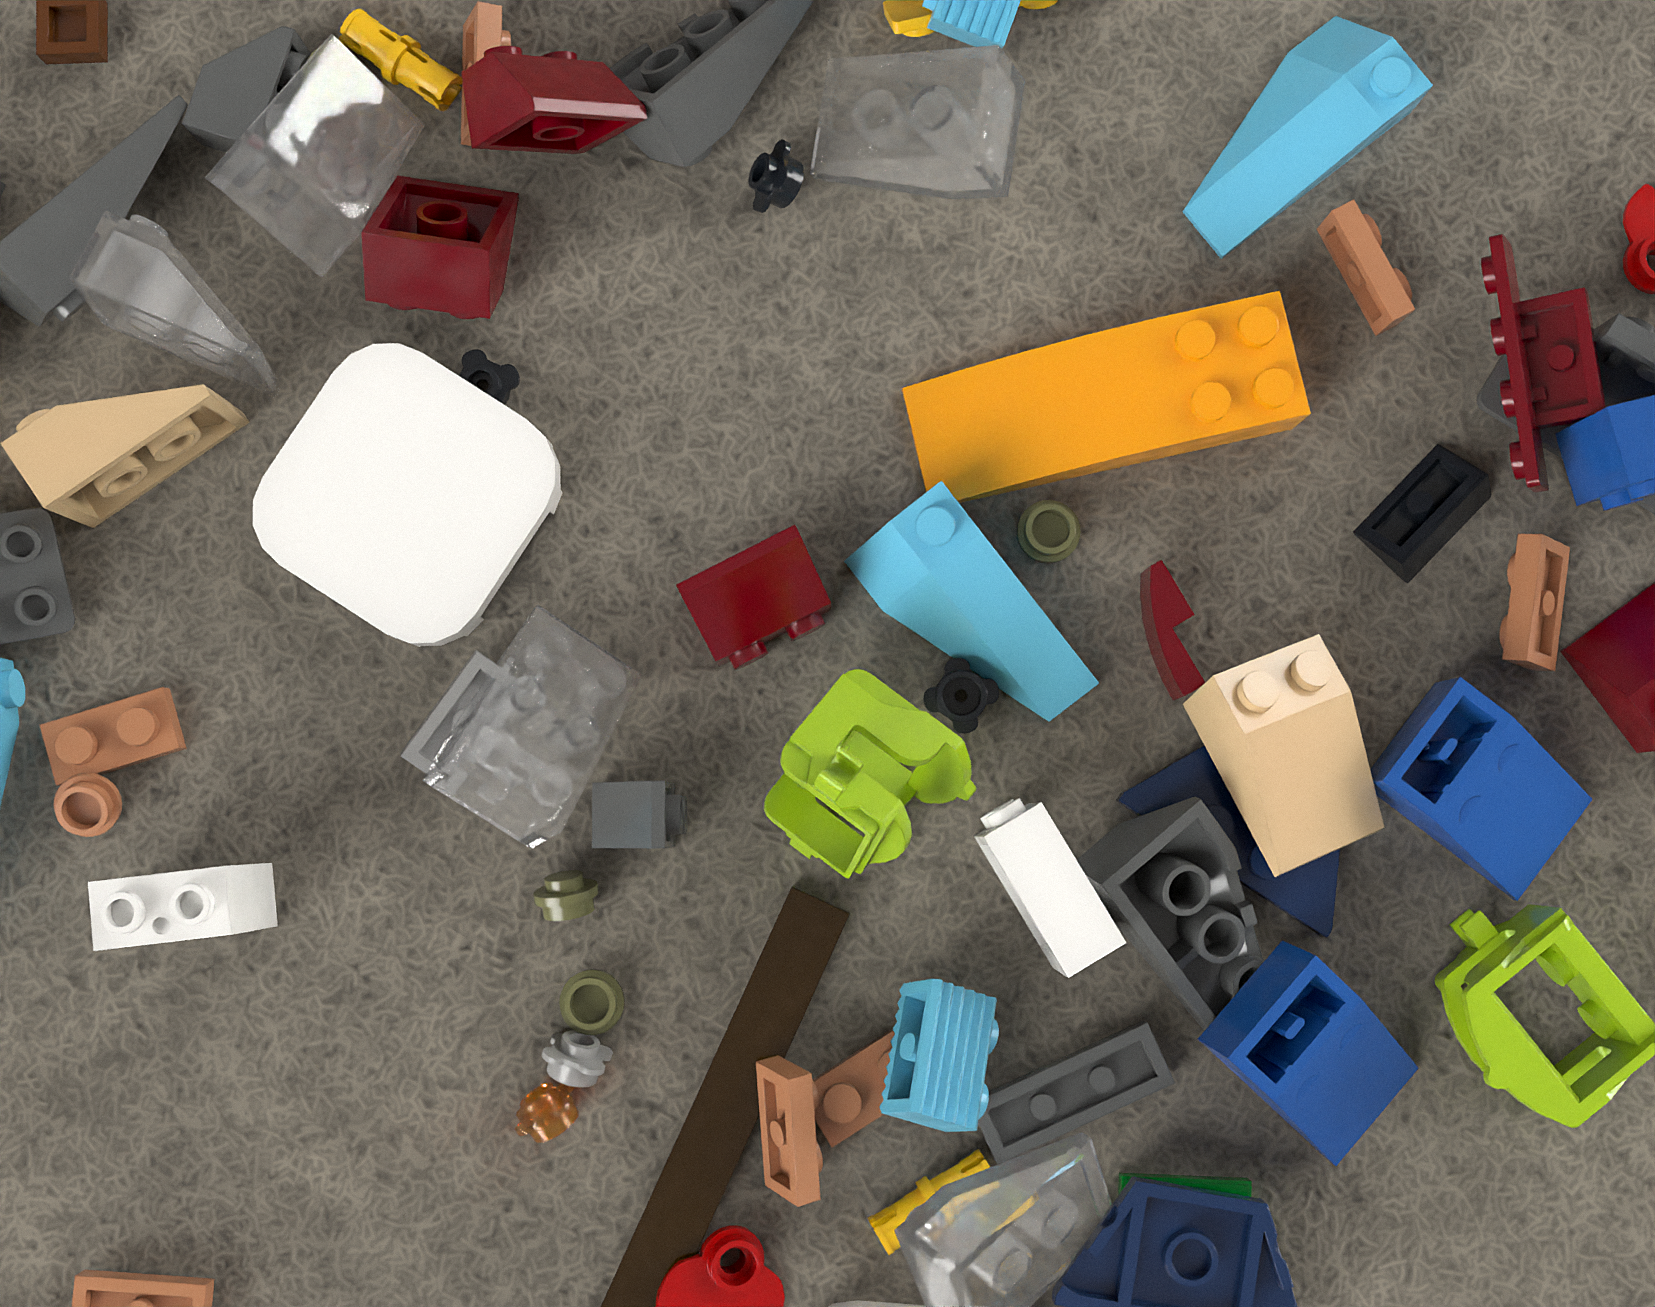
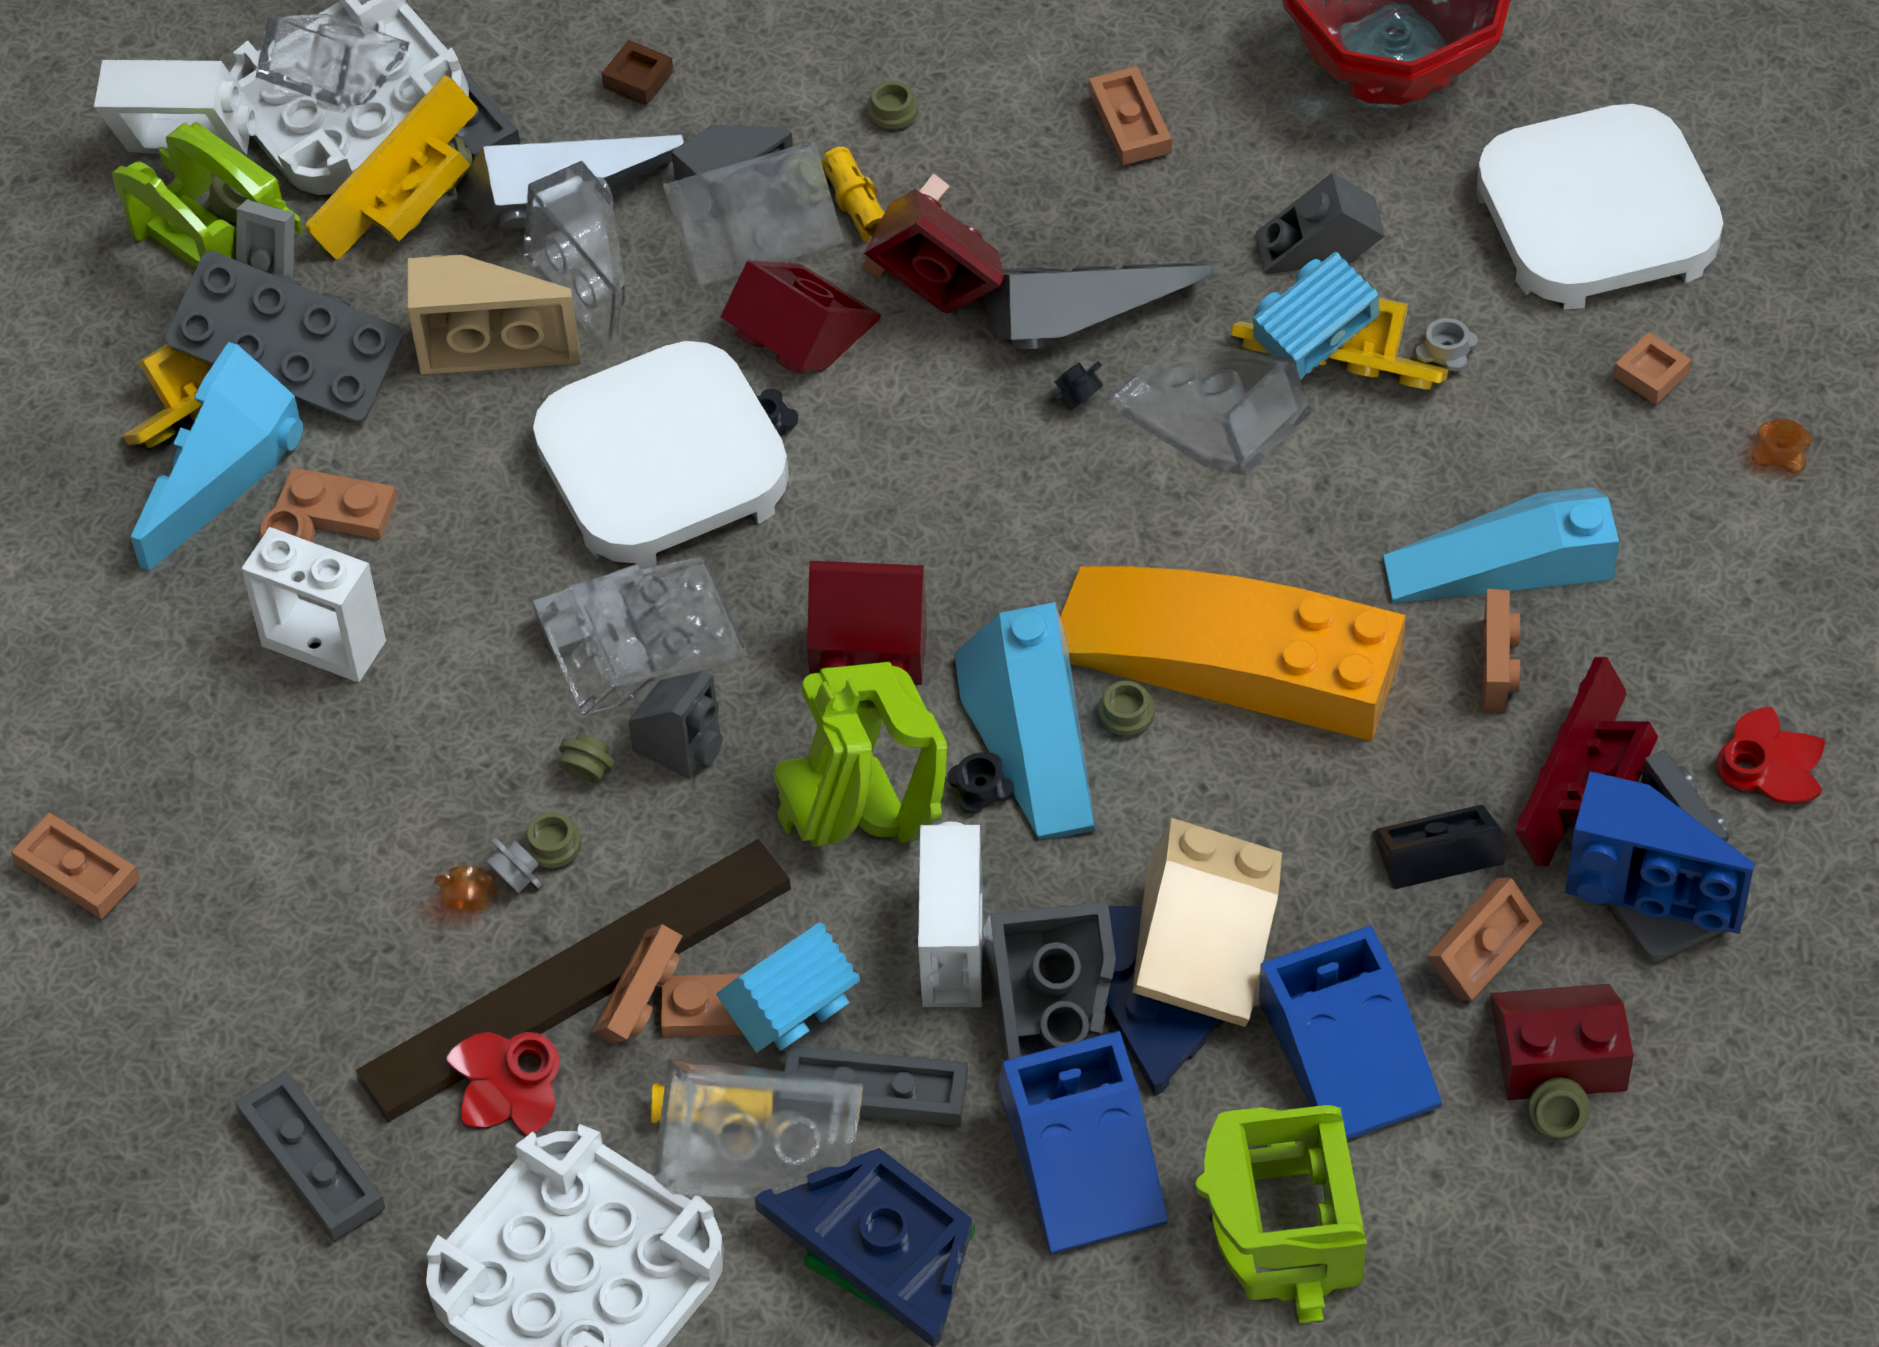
camera: 35 degrees right, 30 degrees down
dark red slope [1140,560,1205,701] -> none

